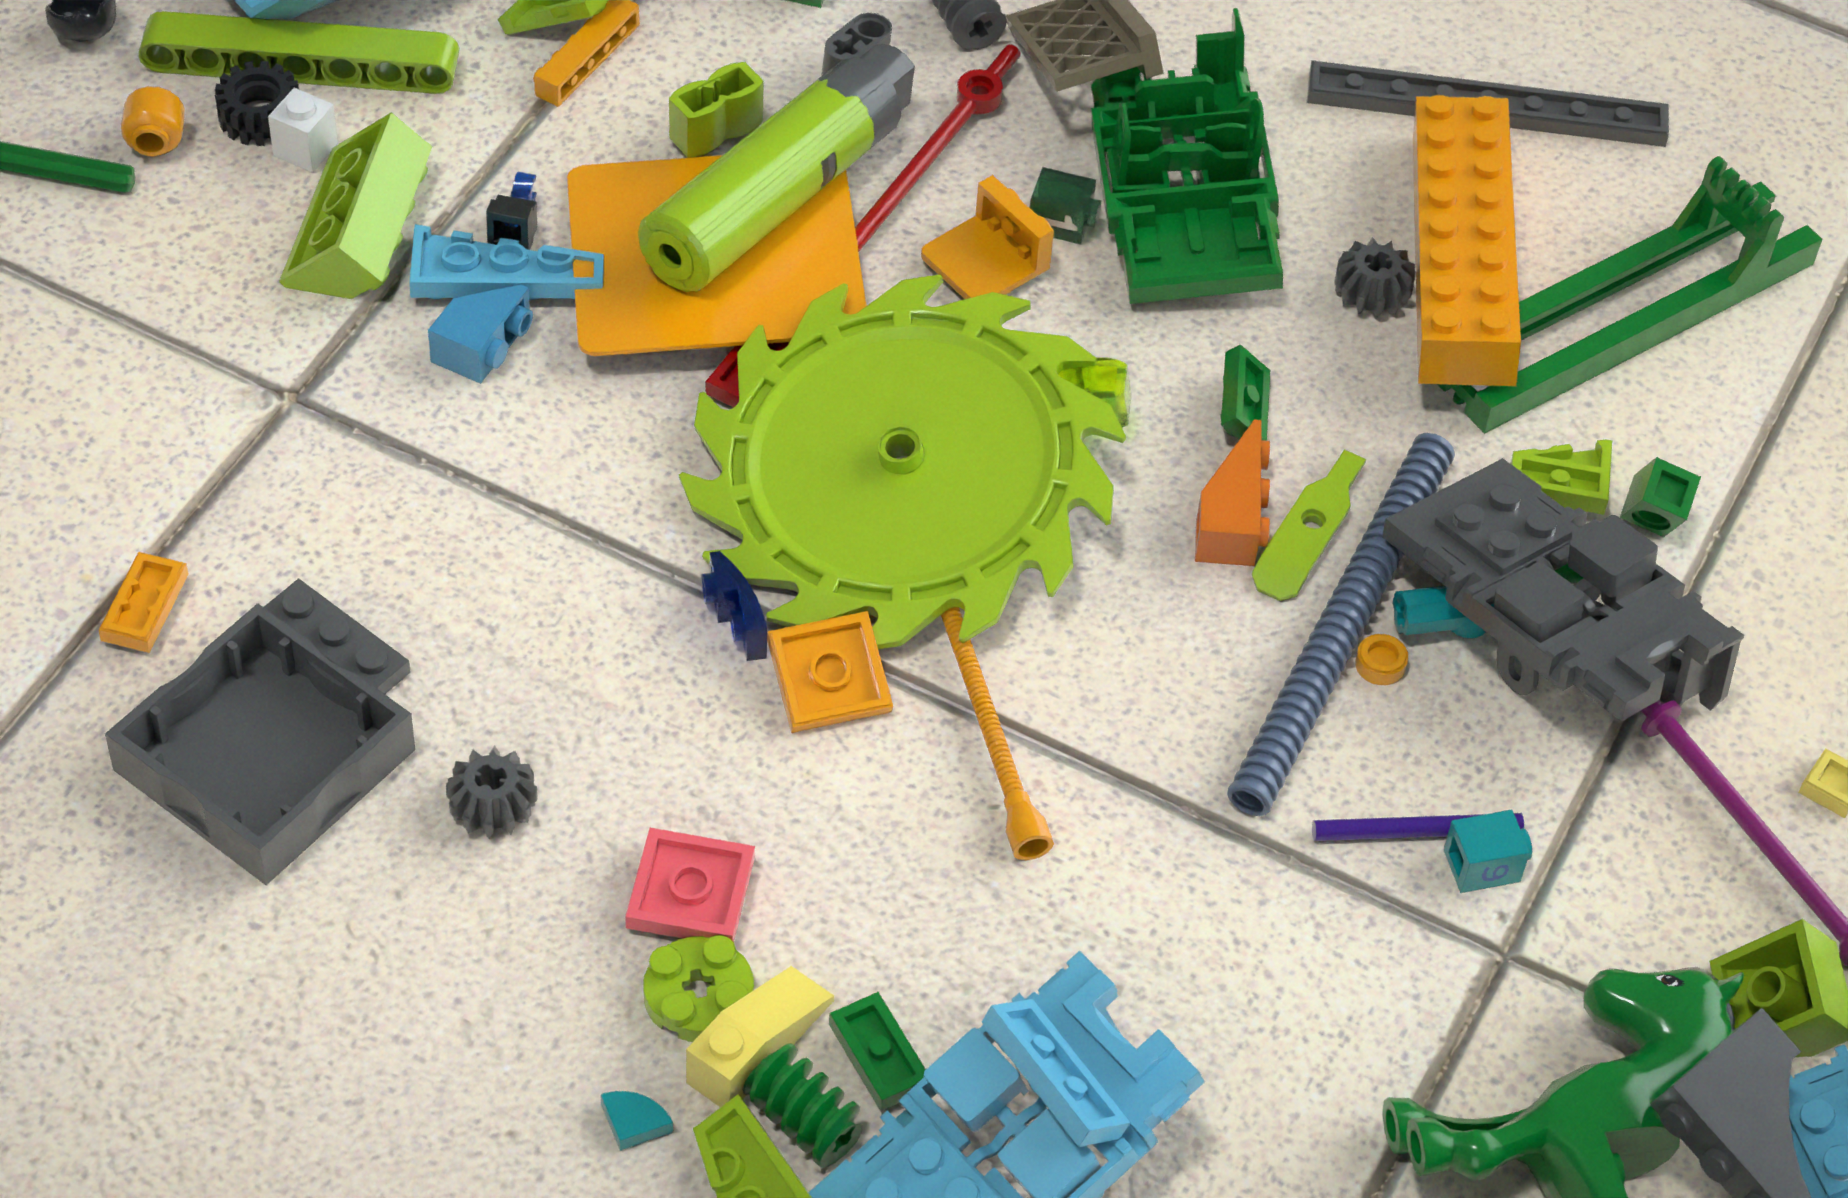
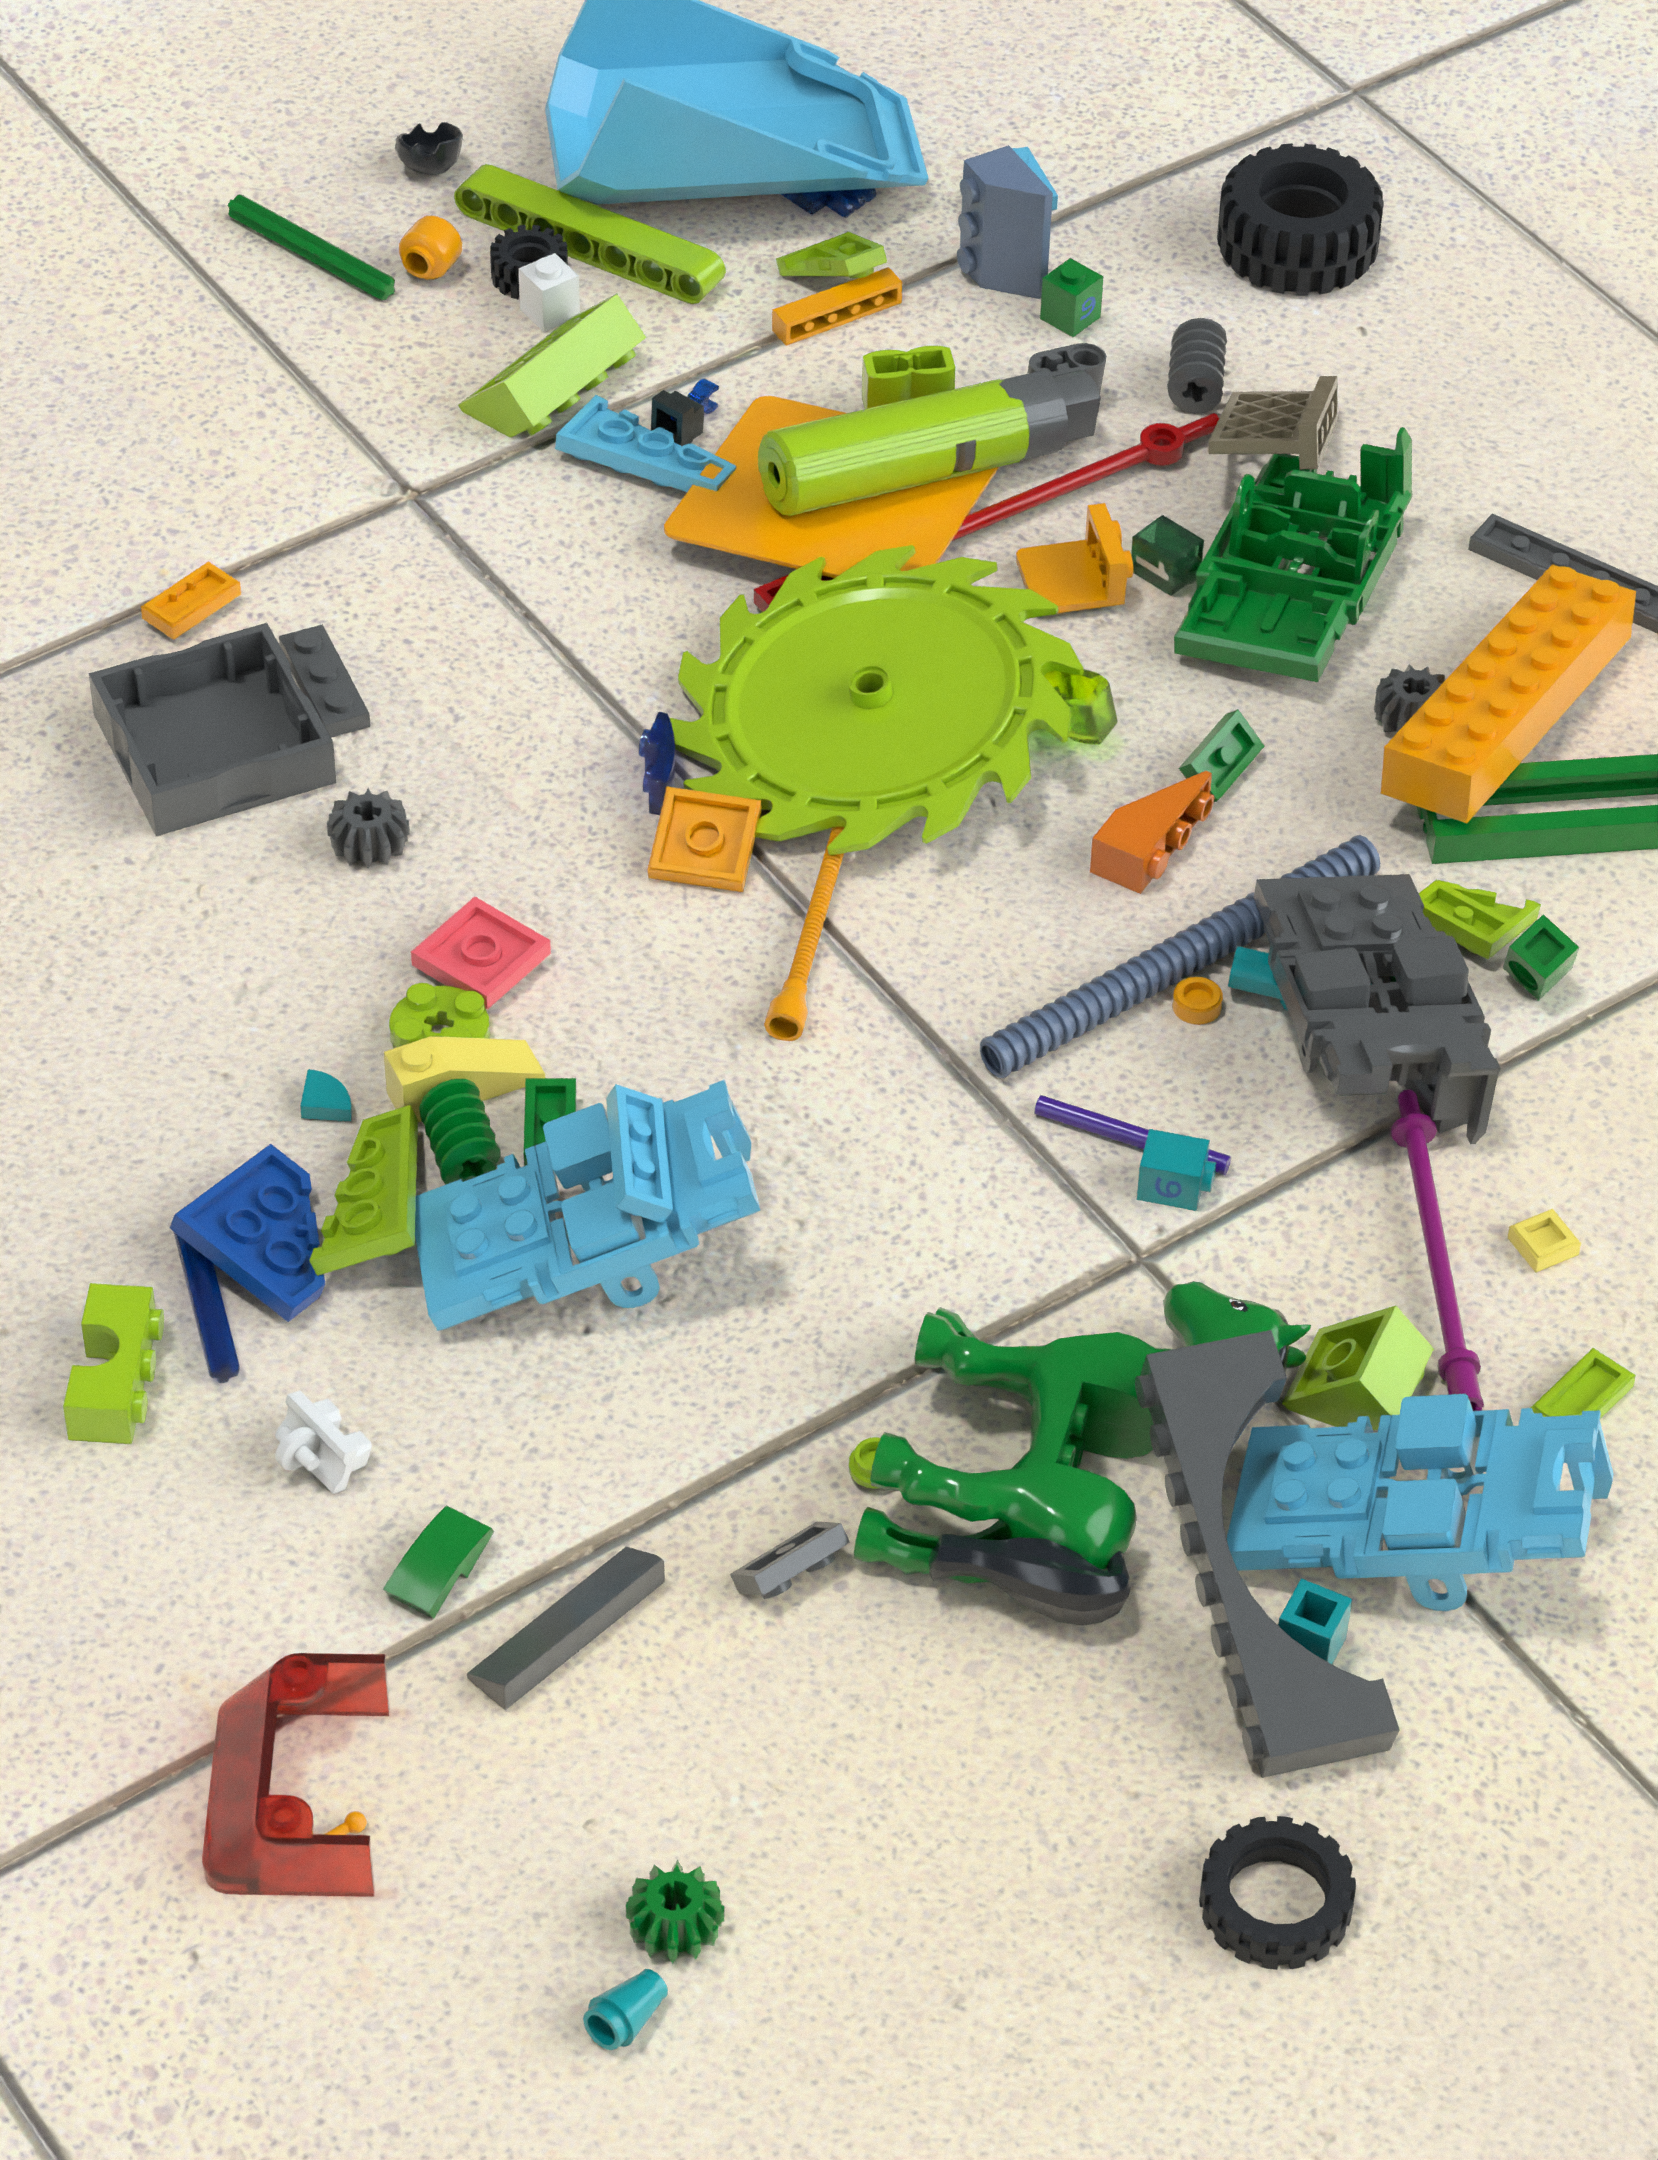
camera: 30 degrees right, 5 degrees down
dark azure slope [428,284,533,384] -> none
lime piece [1252,449,1366,602] -> none

